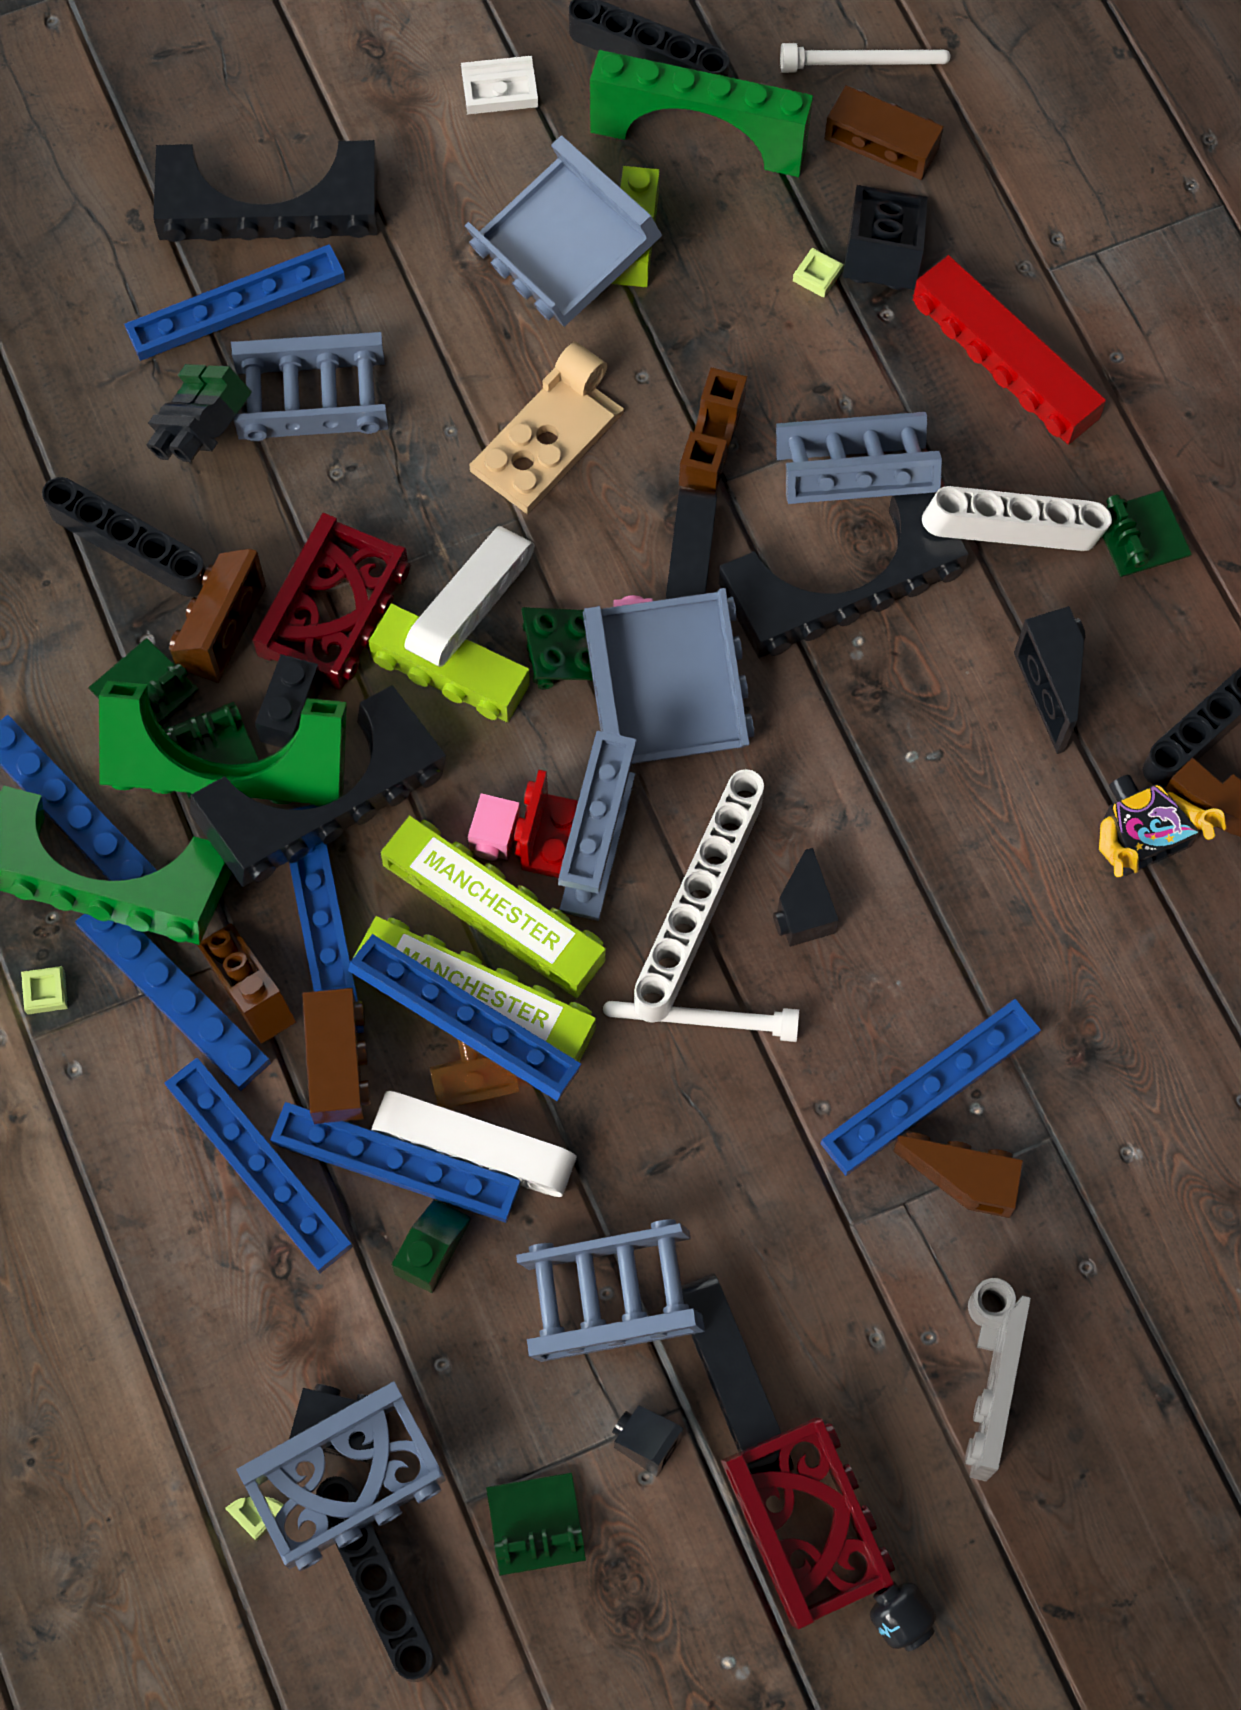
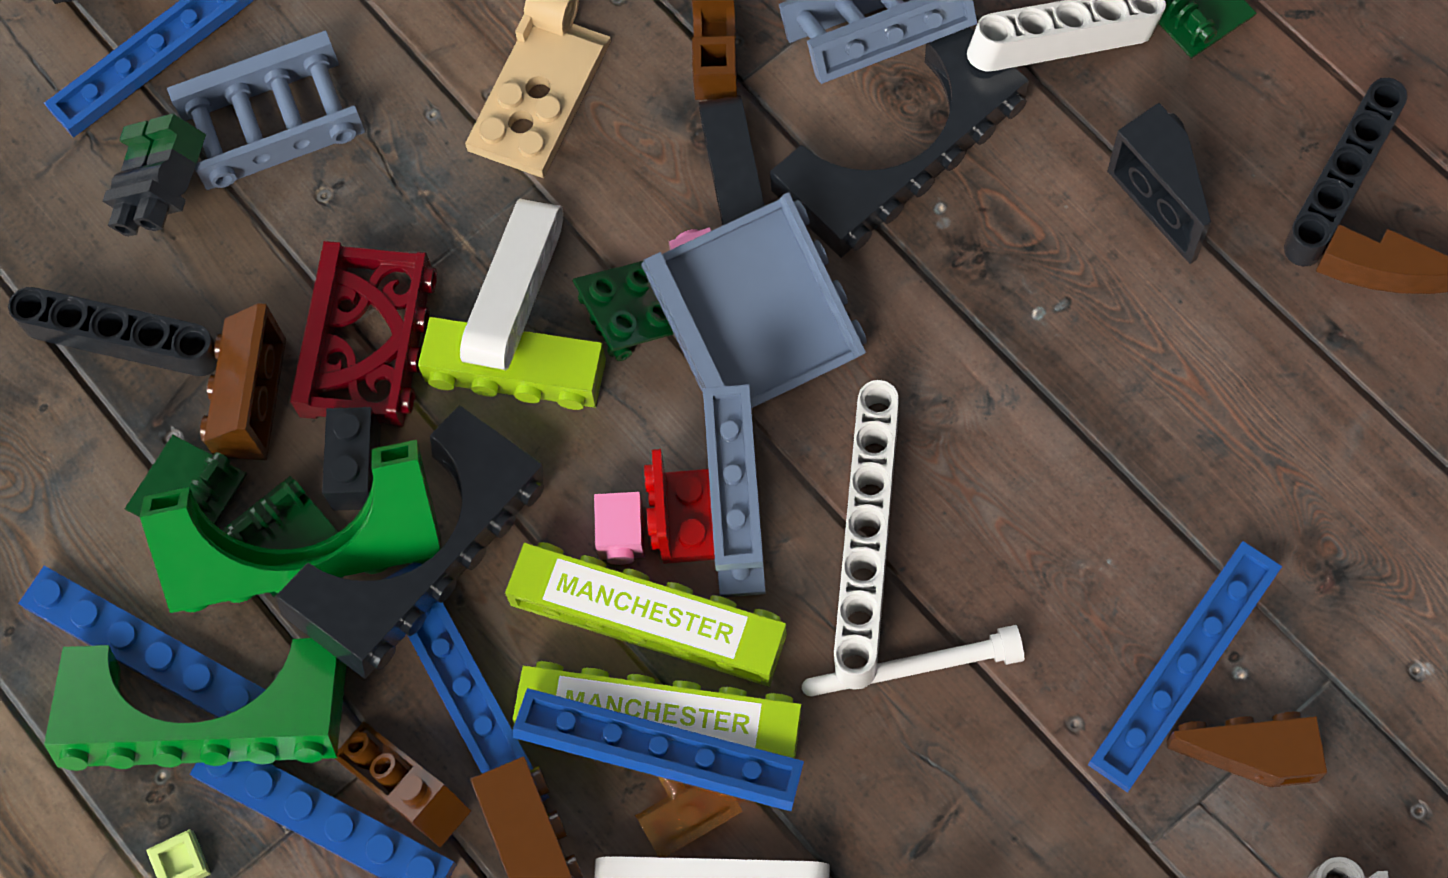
camera: 10 degrees left, 0 degrees up
black slope [773,848,839,947] -> none
torso [1099,775,1227,877] -> none

